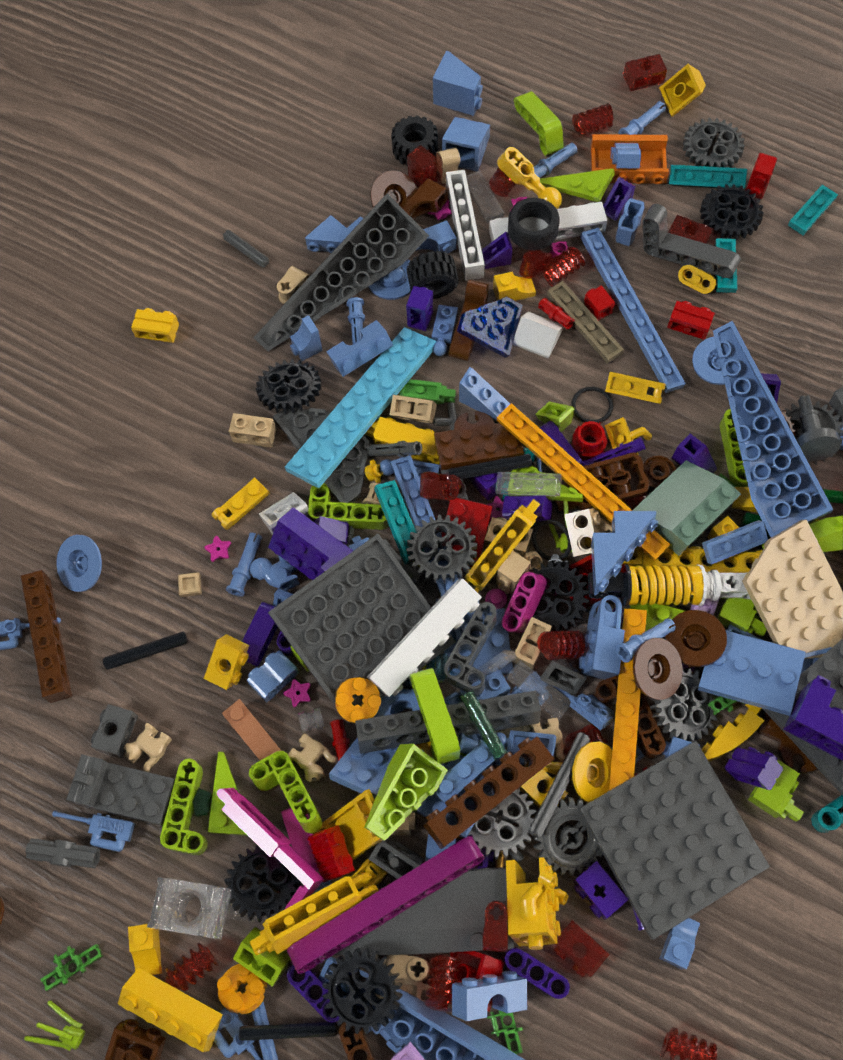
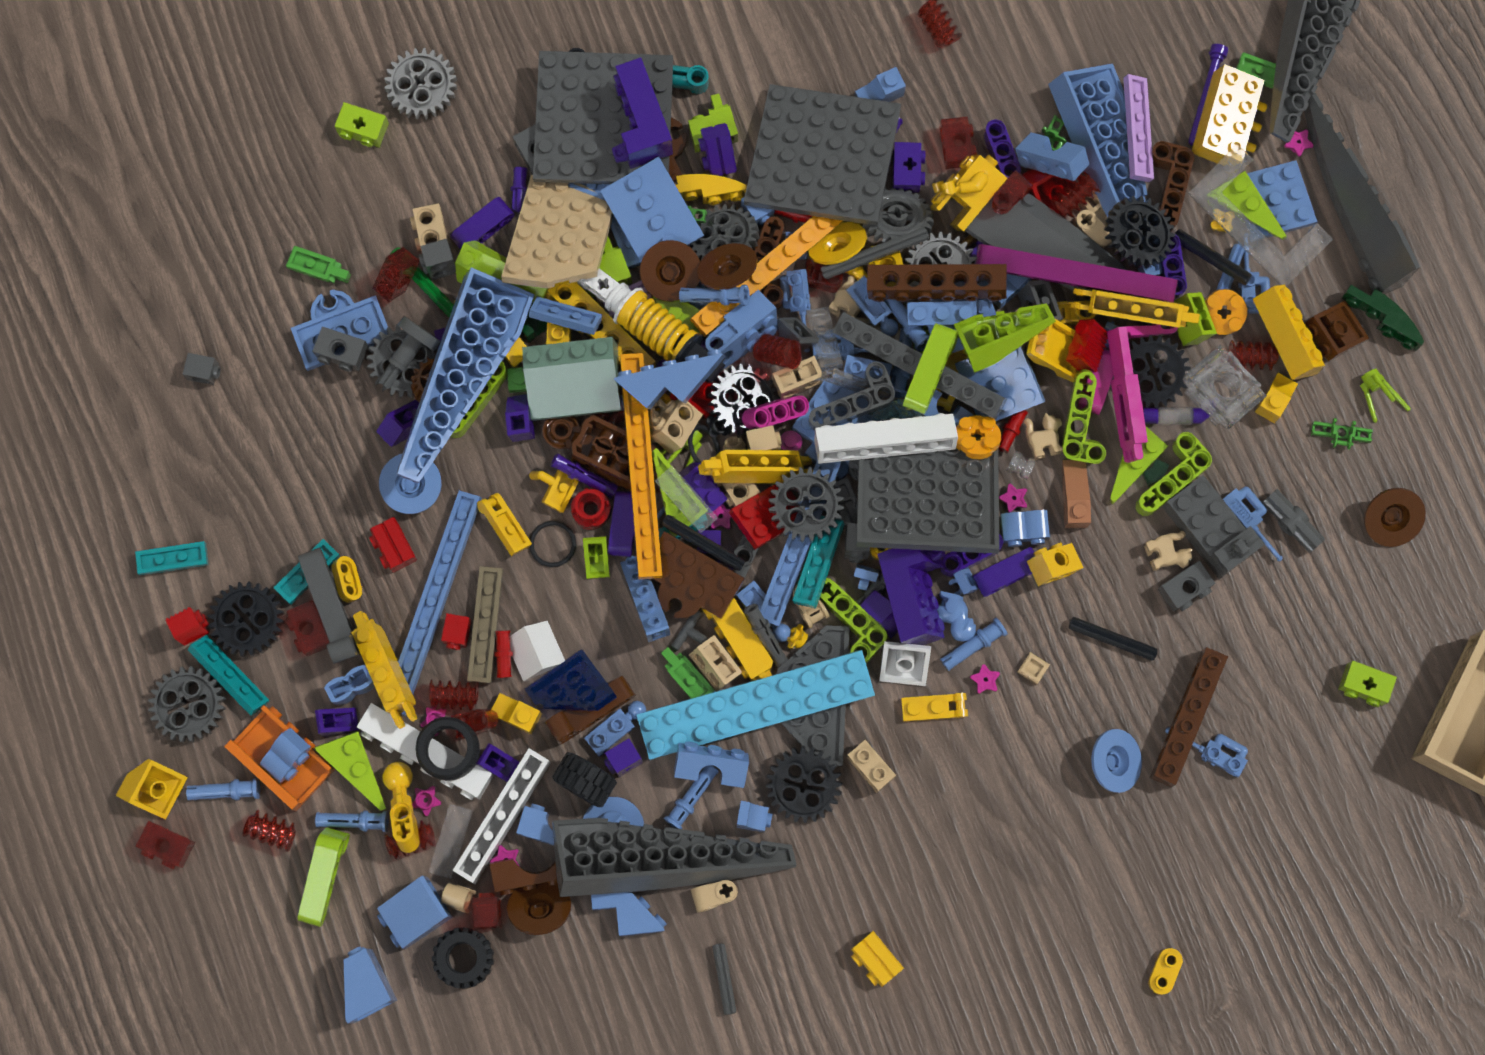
camera: 145 degrees left, 10 degrees up
clear red piece [420,472,462,501] -> none
clear green pin [460,690,508,760] -> none
none -> yellow hinge [351,611,417,729]
none -> piece [1143,407,1210,425]

